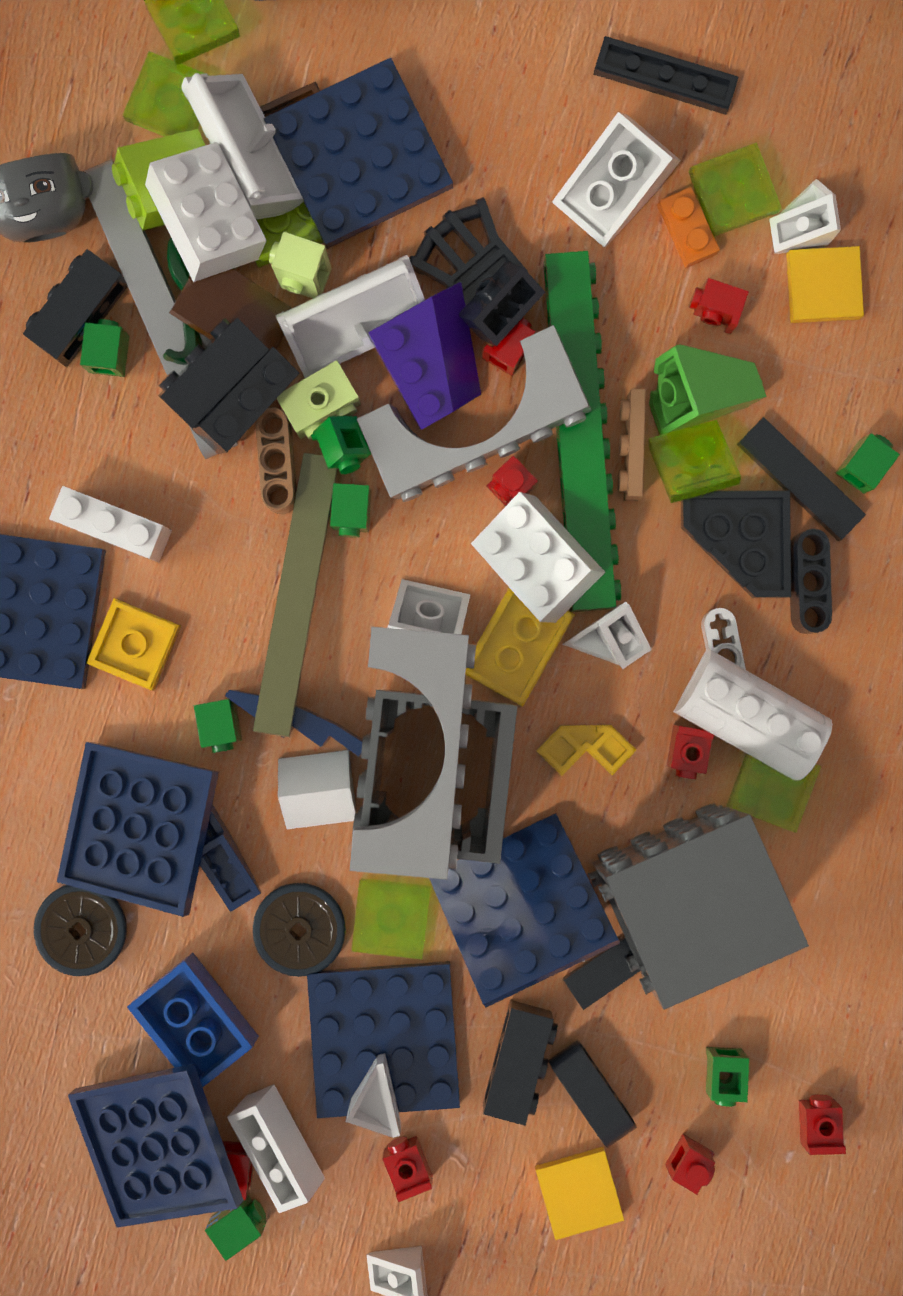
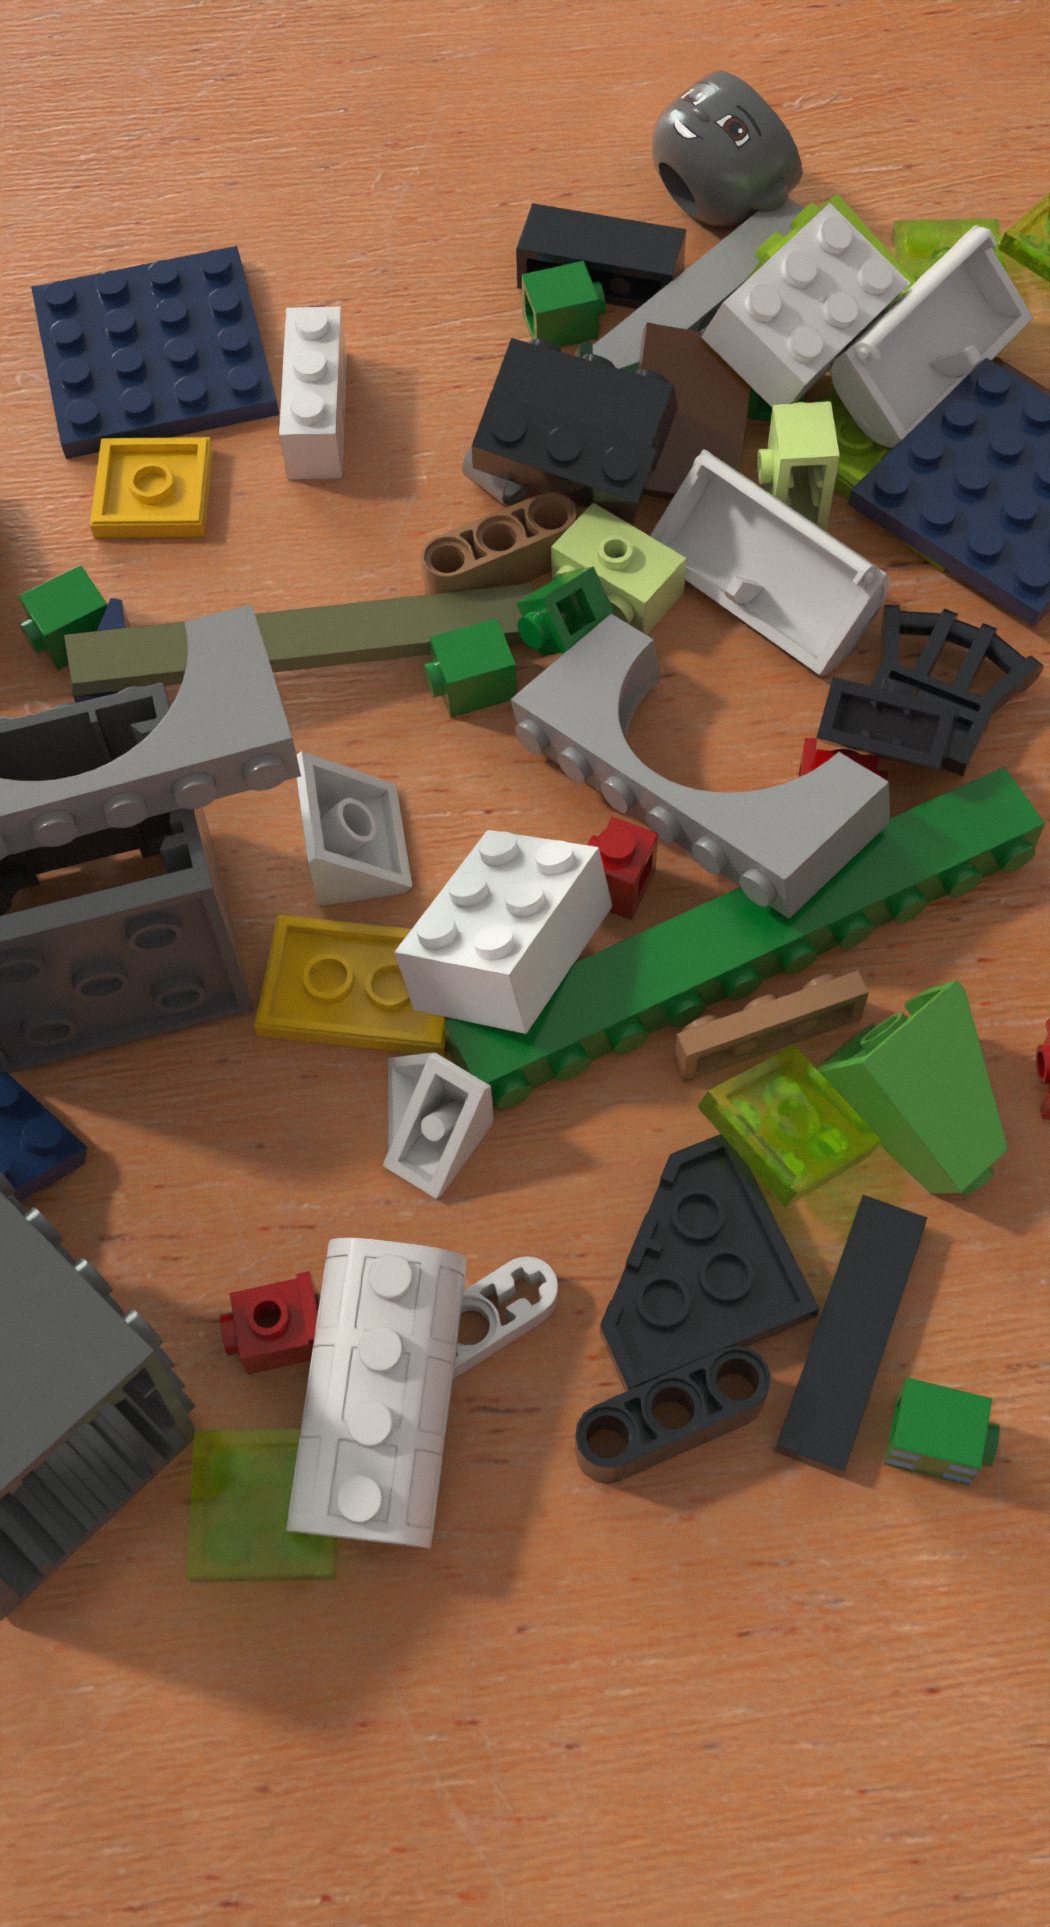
camera: 65 degrees right, 25 degrees down
dark purple wedge [368,282,481,430] -> none
yellow tile [536,725,637,776] -> none

